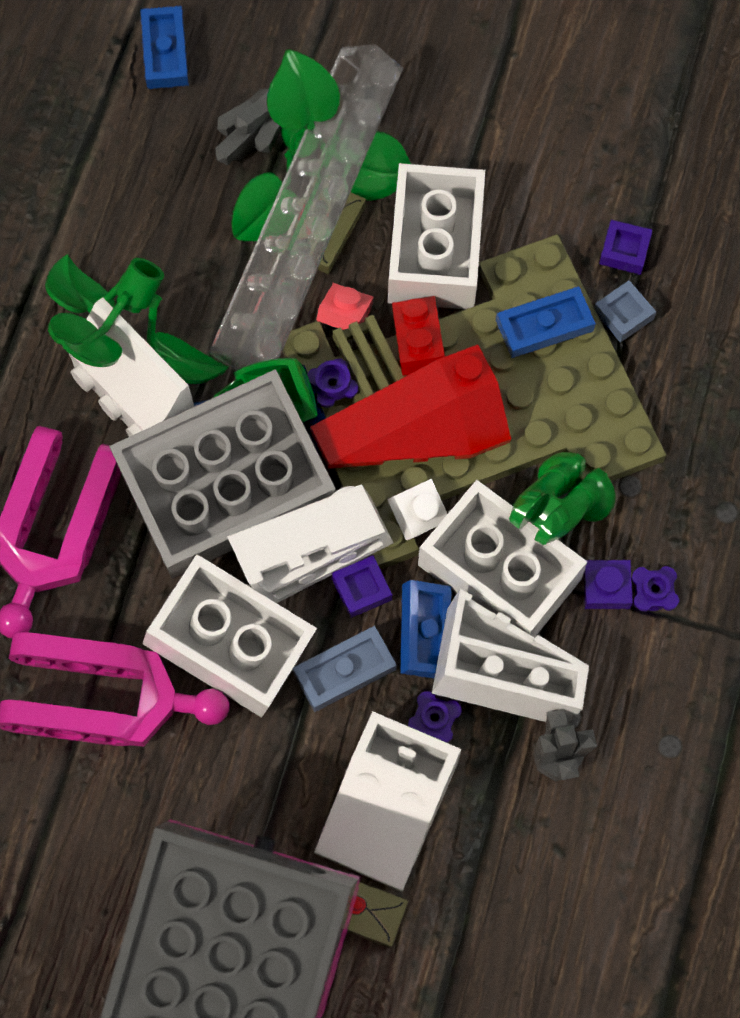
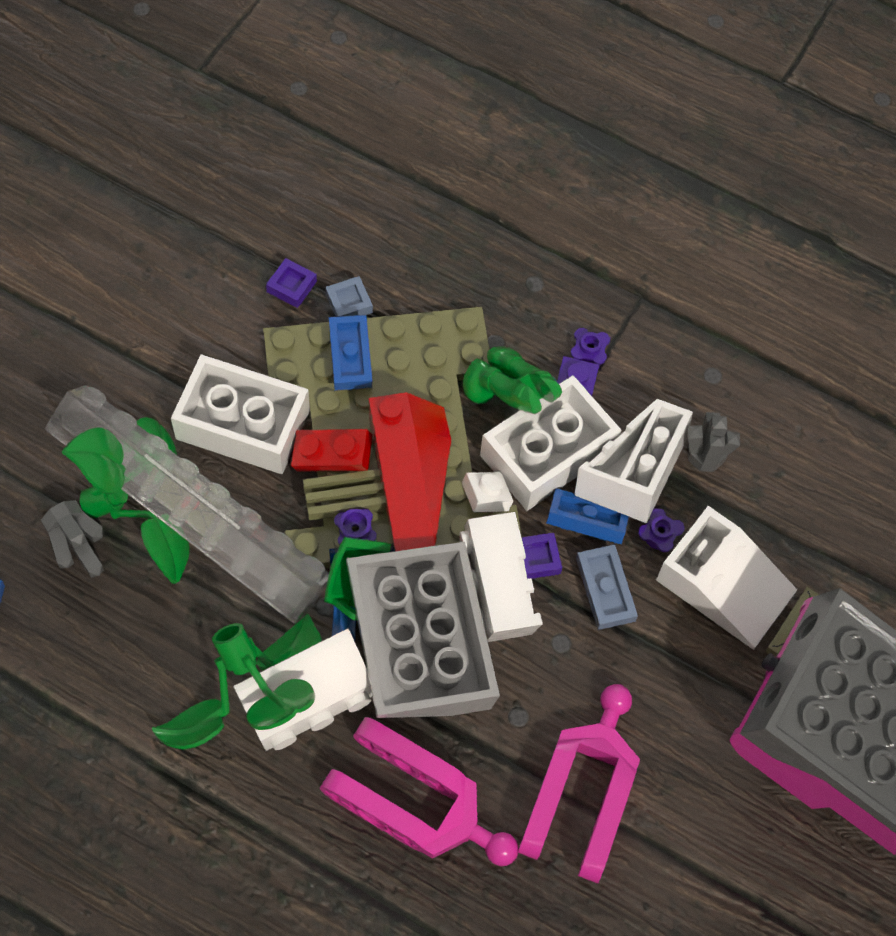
camera: 80 degrees left, 5 degrees down
white brick [143,554,317,718] -> none
coral plate [316,283,374,330] -> none

